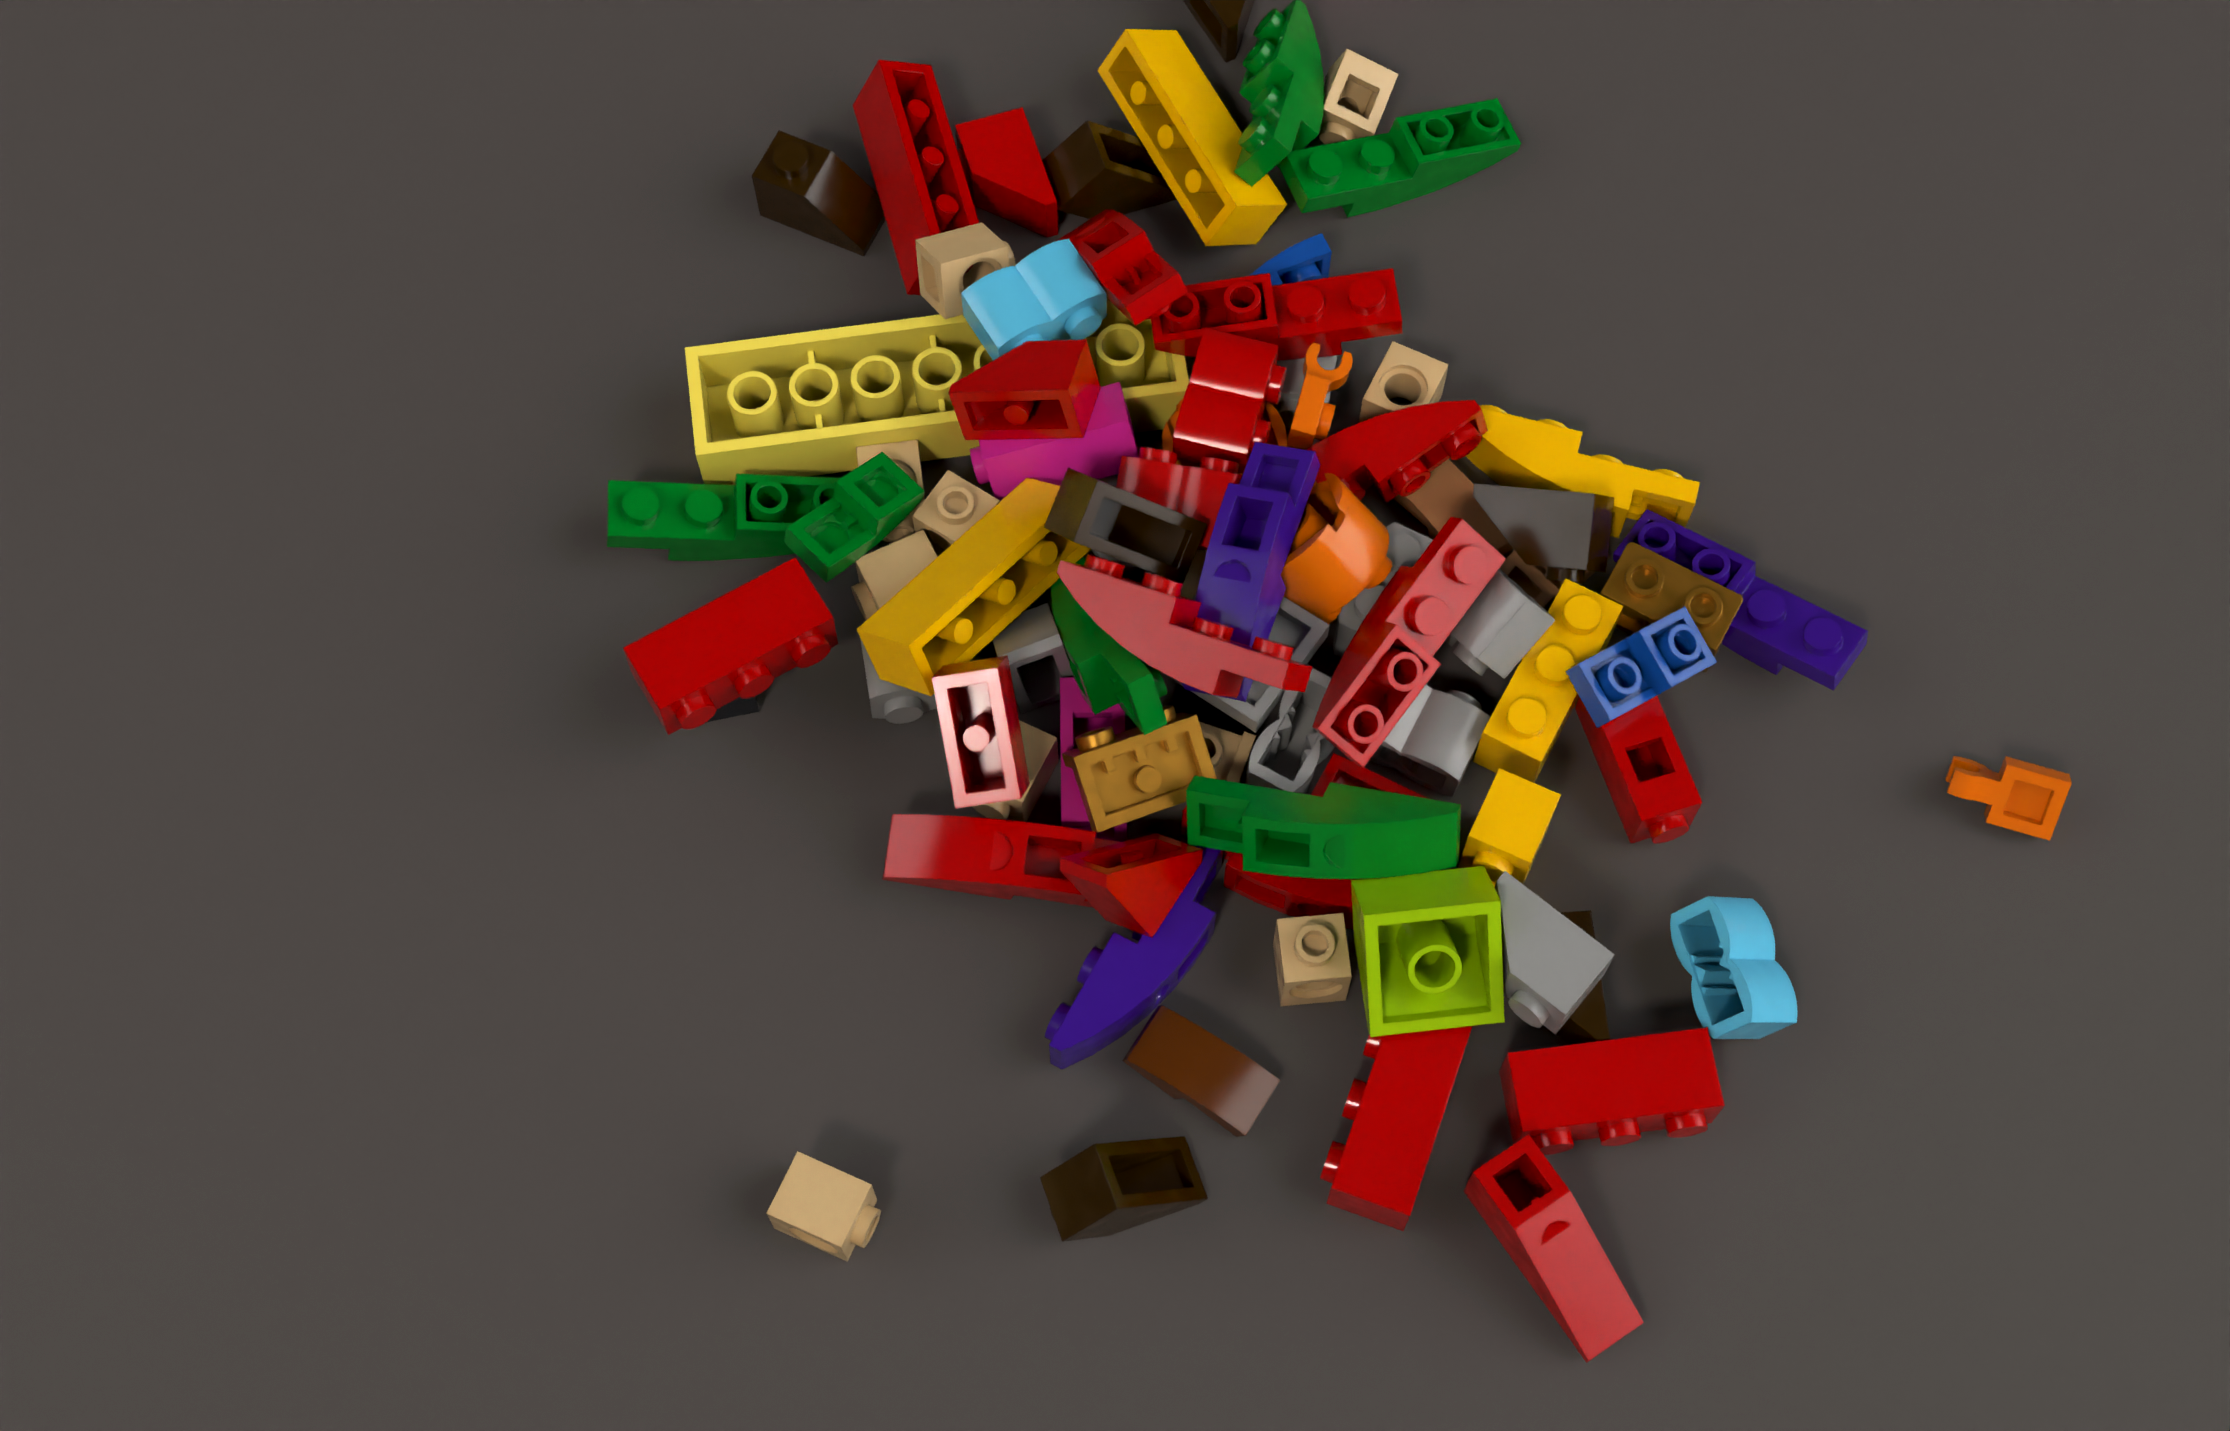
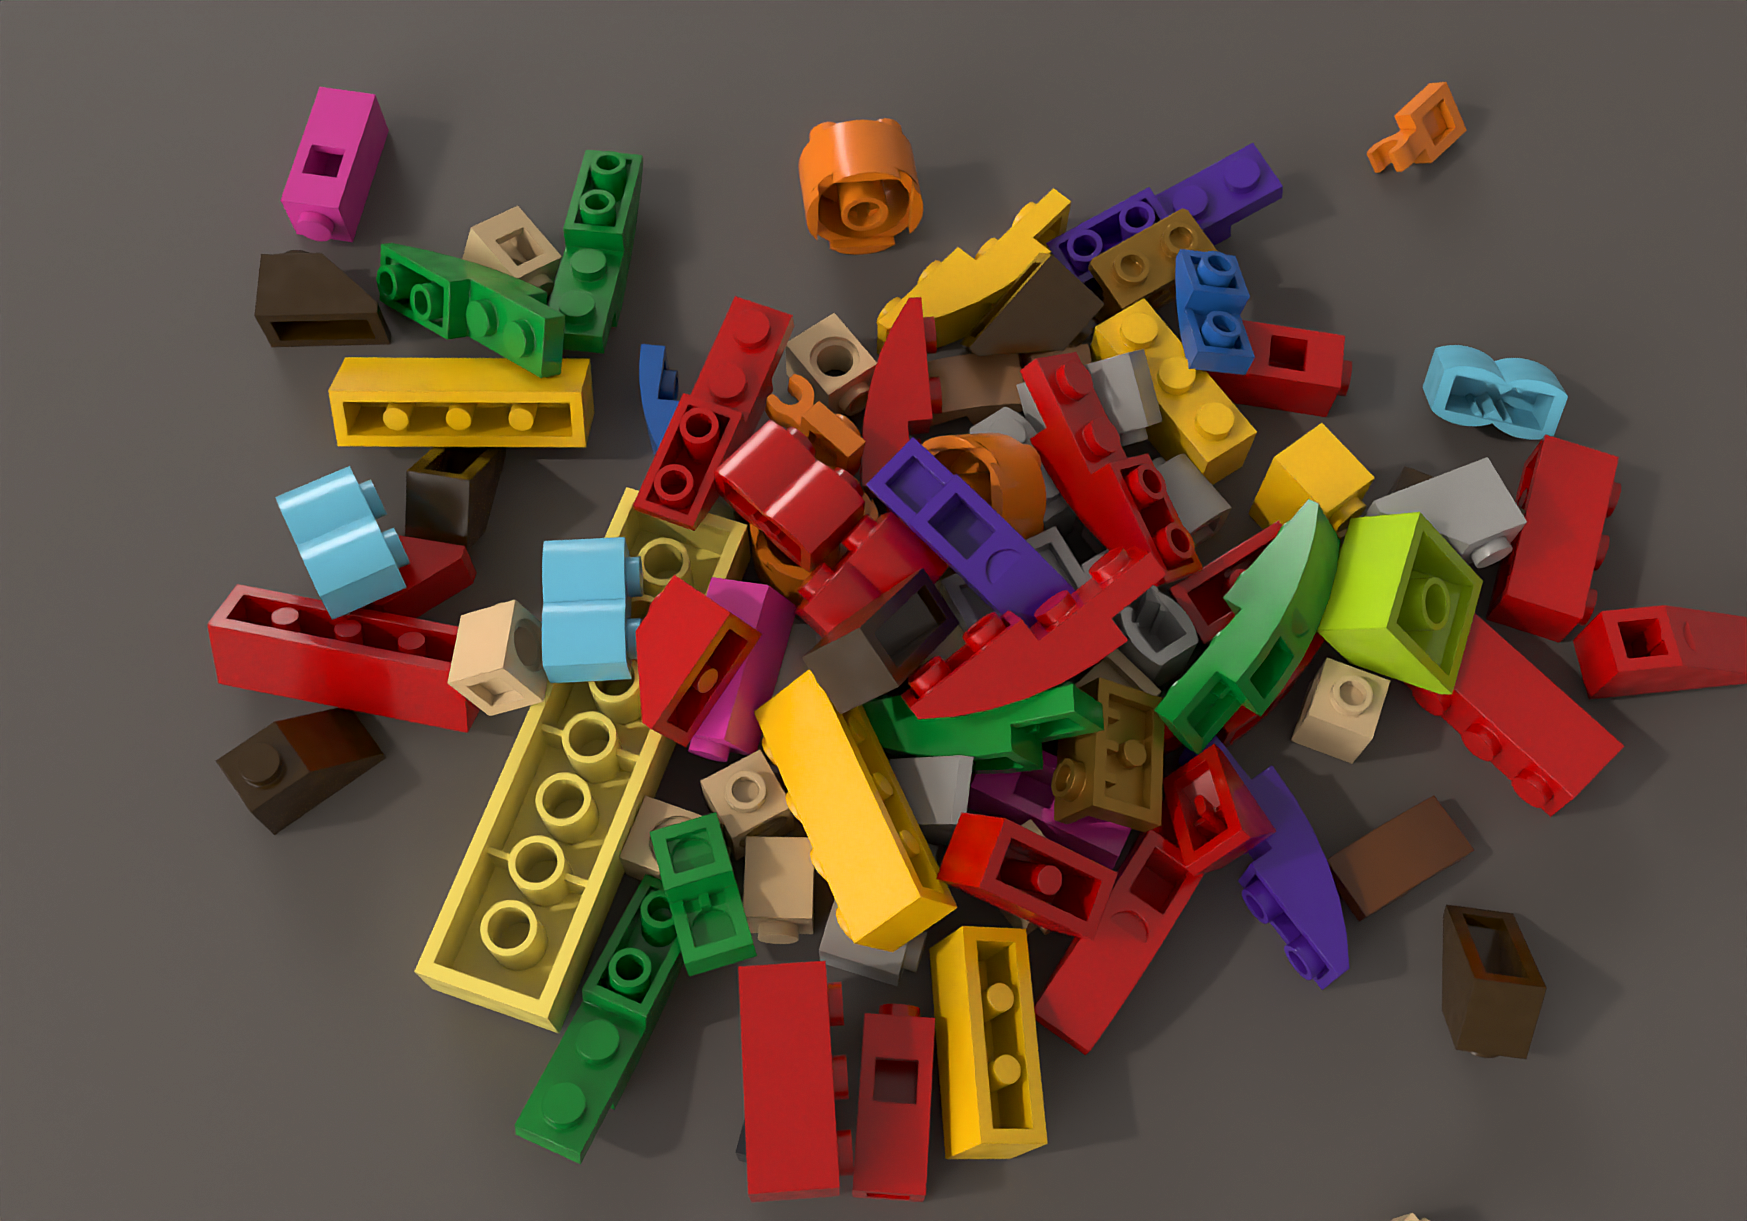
camera: 65 degrees left, 0 degrees up
red slope [1056,209,1188,326] -> none
none -> medium azure brick [275,466,410,620]
none -> orange brick [798,118,923,255]
none -> red brick [852,1004,935,1202]
none -> yellow brick [929,926,1048,1159]

